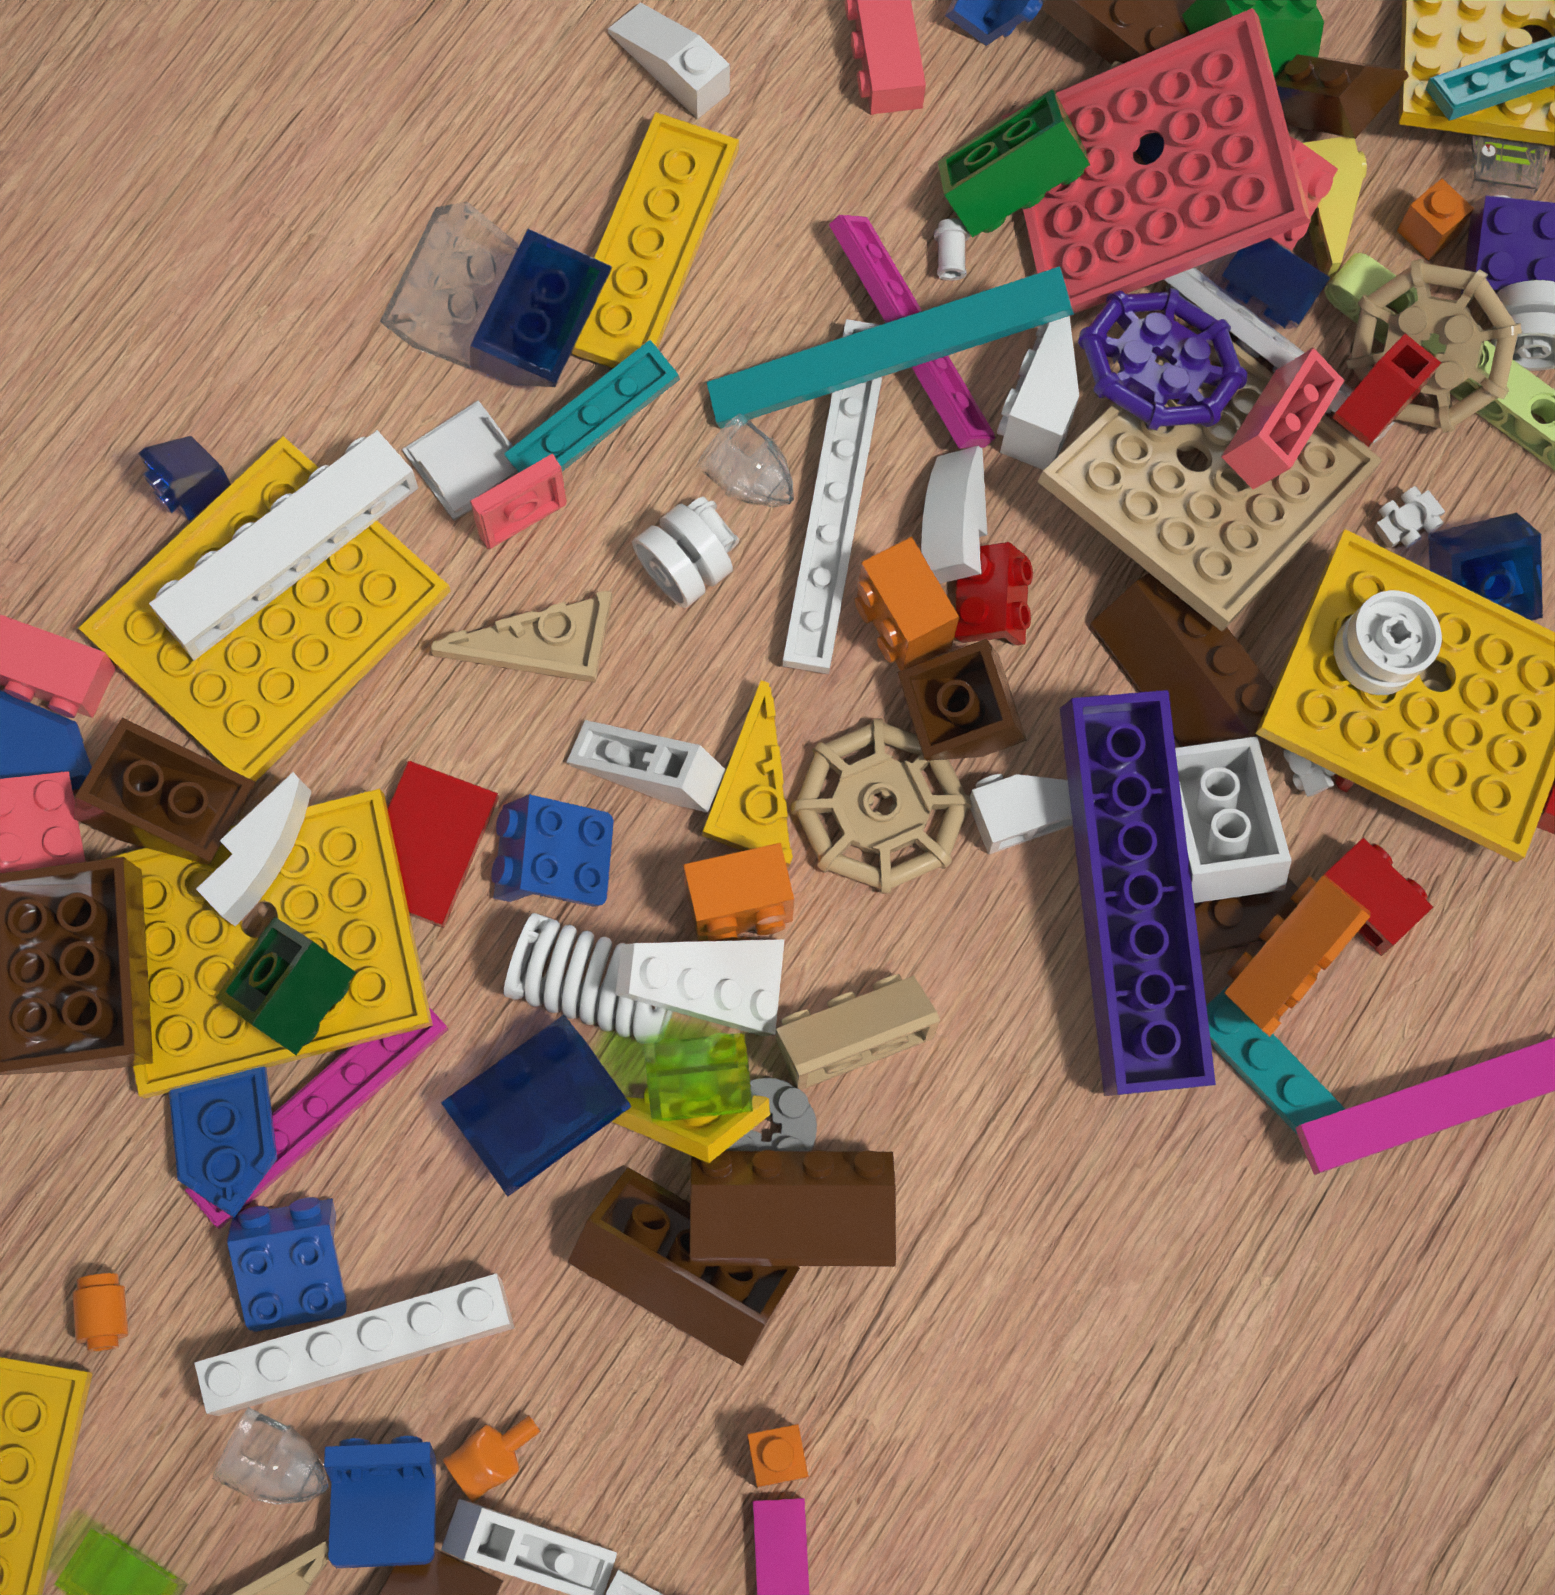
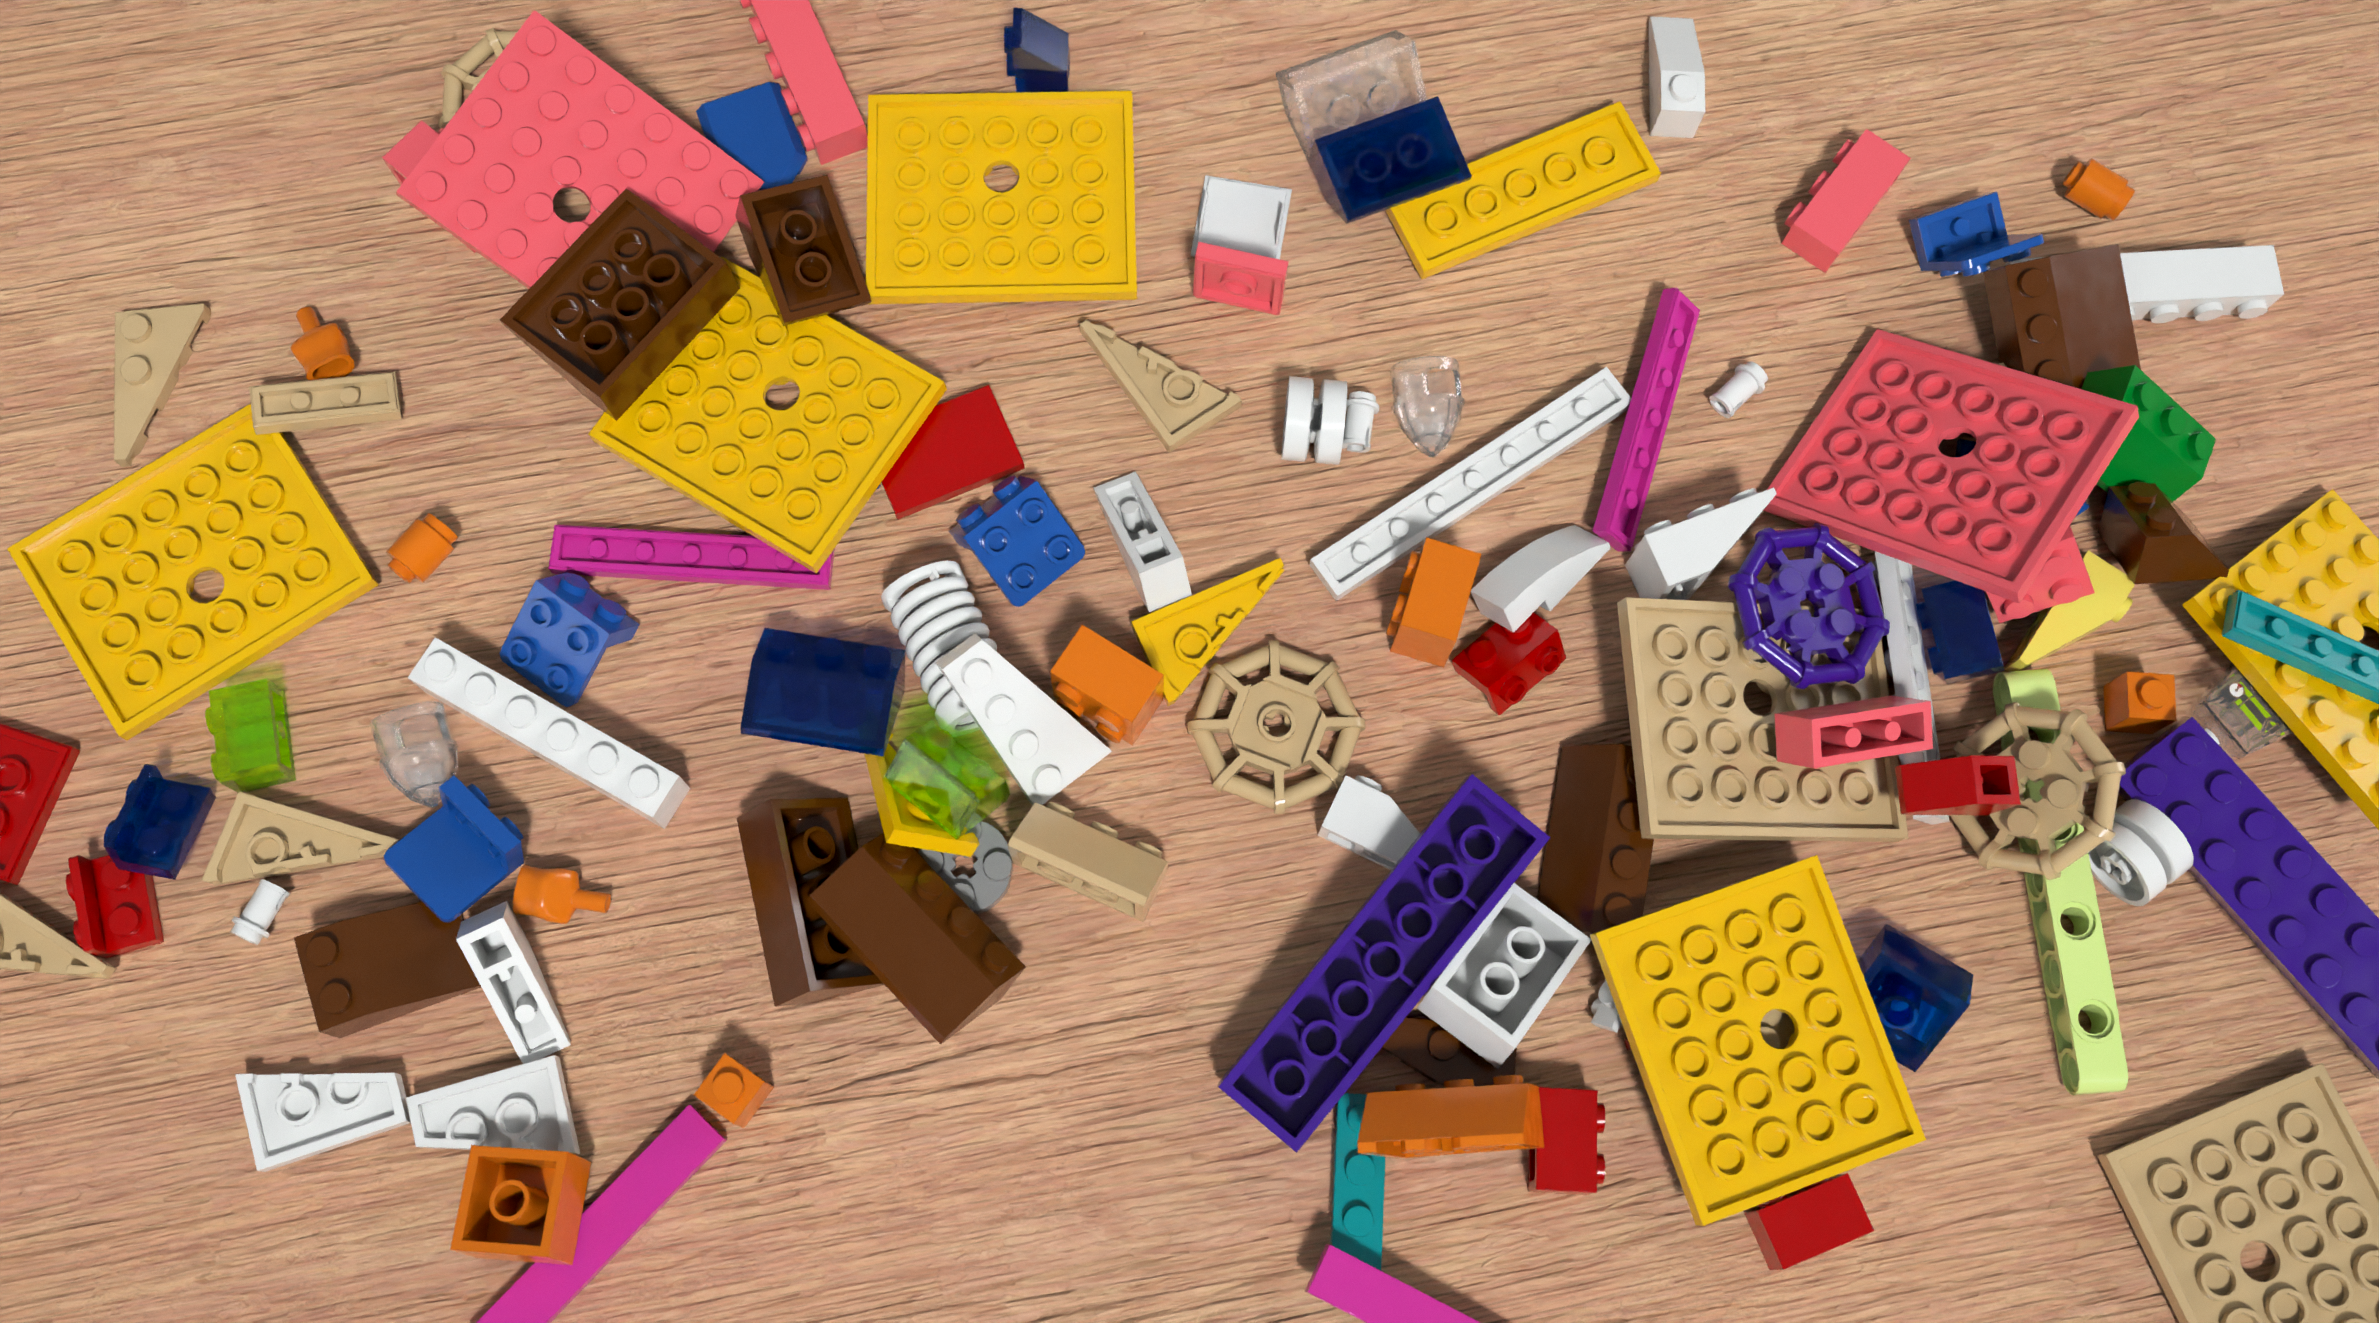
camera: 45 degrees right, 0 degrees up
white brick [149,430,418,660] -> none
blue tile [169,1067,277,1218] -> none
white slope [196,772,311,927] -> none
dark green slope [215,916,357,1055] -> none
teal plate [504,340,680,473] -> none
teal tile [707,266,1074,429] -> none
reddish brown slope [897,639,1027,761] -> none
green slope [937,89,1090,238] -> none
white wheel [1334,590,1442,695] -> none
white piece [1375,486,1445,548] -> none

